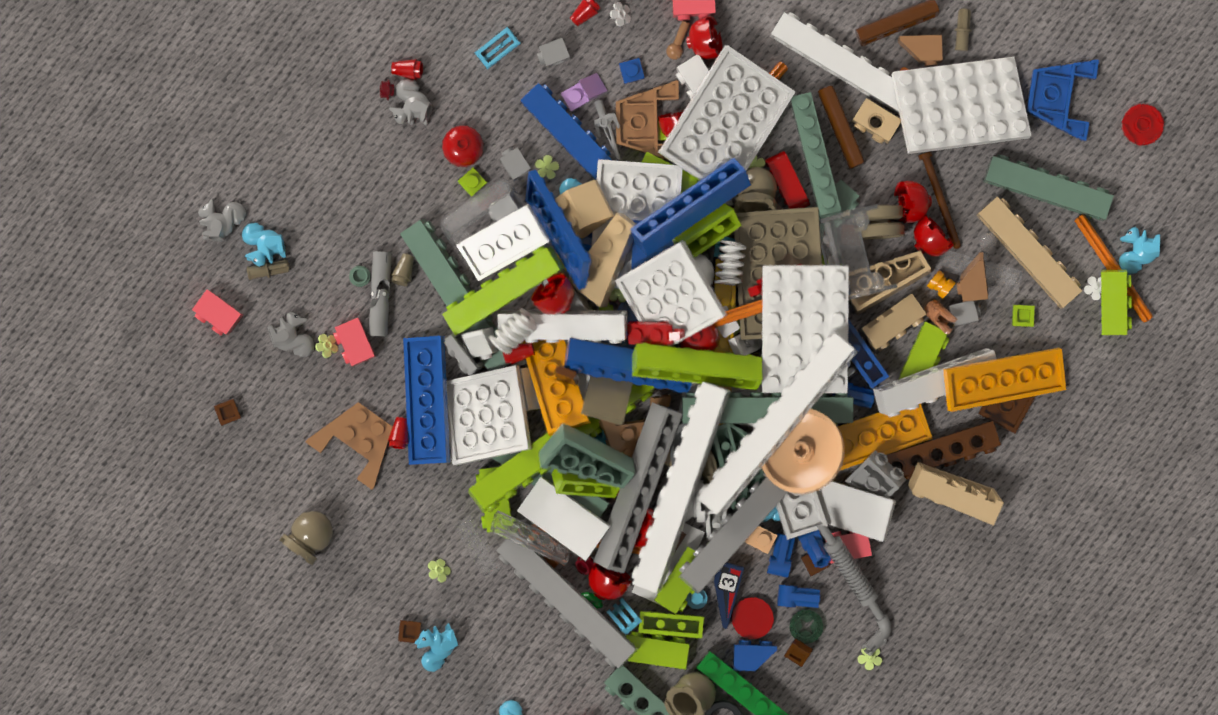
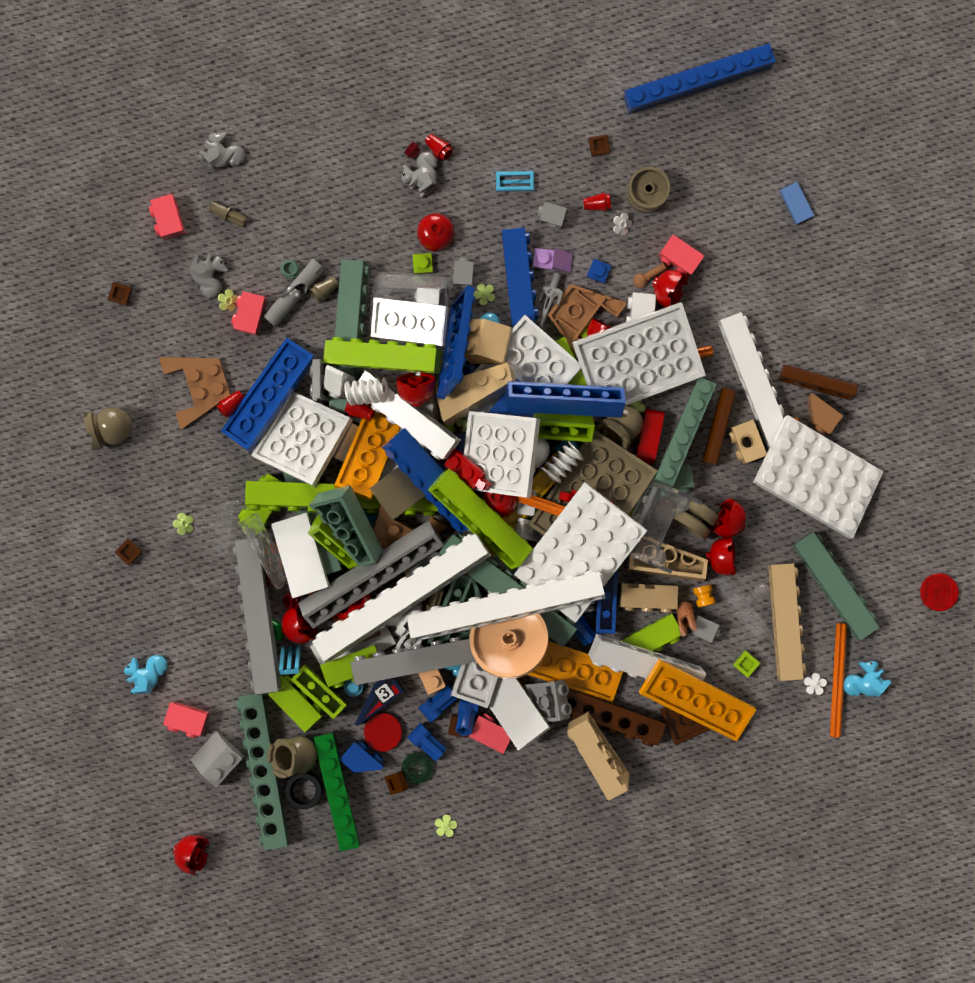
camera: 30 degrees right, 0 degrees up
medium azure animal [242,223,286,267] -> none
medium azure animal [415,623,458,672] -> none
reddish brown tile [554,366,580,386] -> none
light grey piece [816,525,891,656] -> none
reddish brown bar [918,151,961,249] -> none
dark tan axle [955,9,972,51] -> none
medium nougat slope [957,252,988,302] -> none
blue wing [1026,60,1099,142] -> none
lime brick [1101,270,1132,335] -> none

